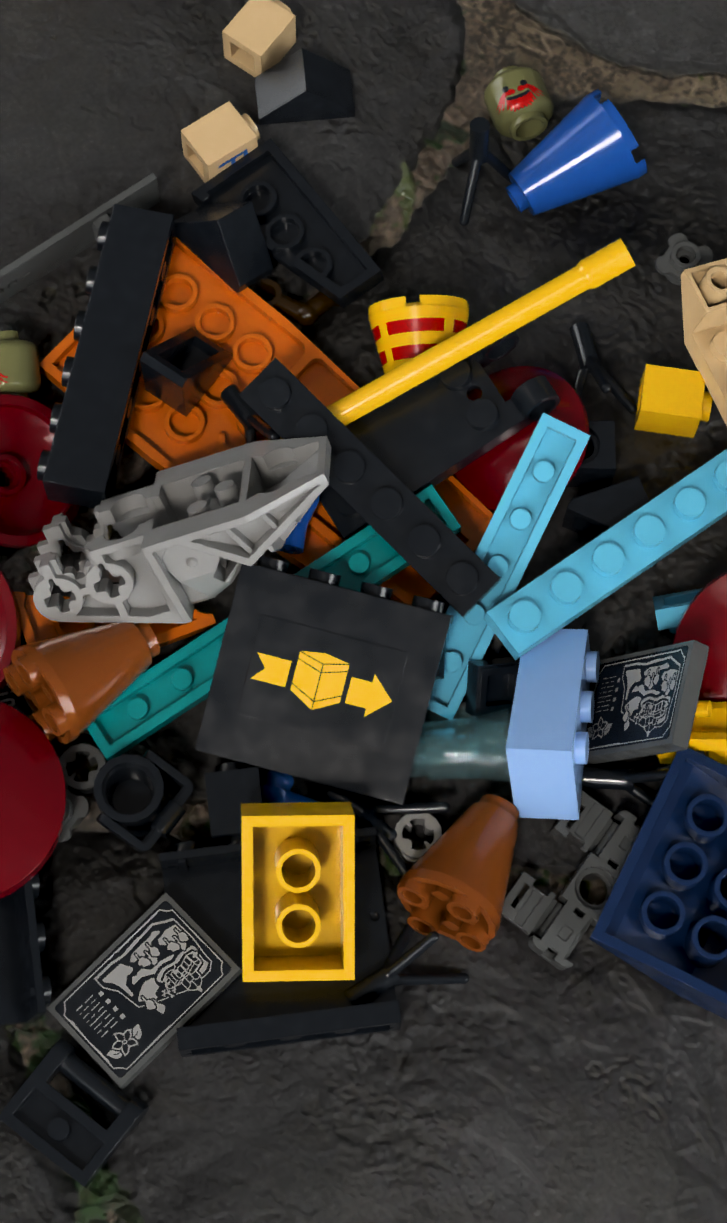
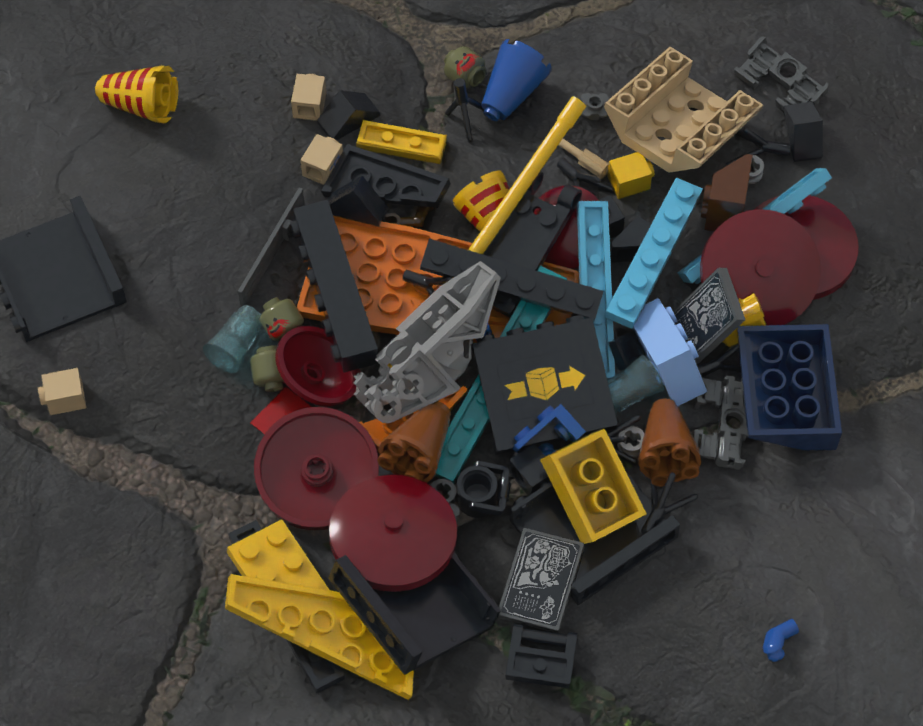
camera: 25 degrees left, 10 degrees down
black slope [140,328,232,417] -> none
none -> yellow tile [356,120,447,164]
none -> blue bracket [512,404,586,453]
none -> tan axle [558,139,609,179]

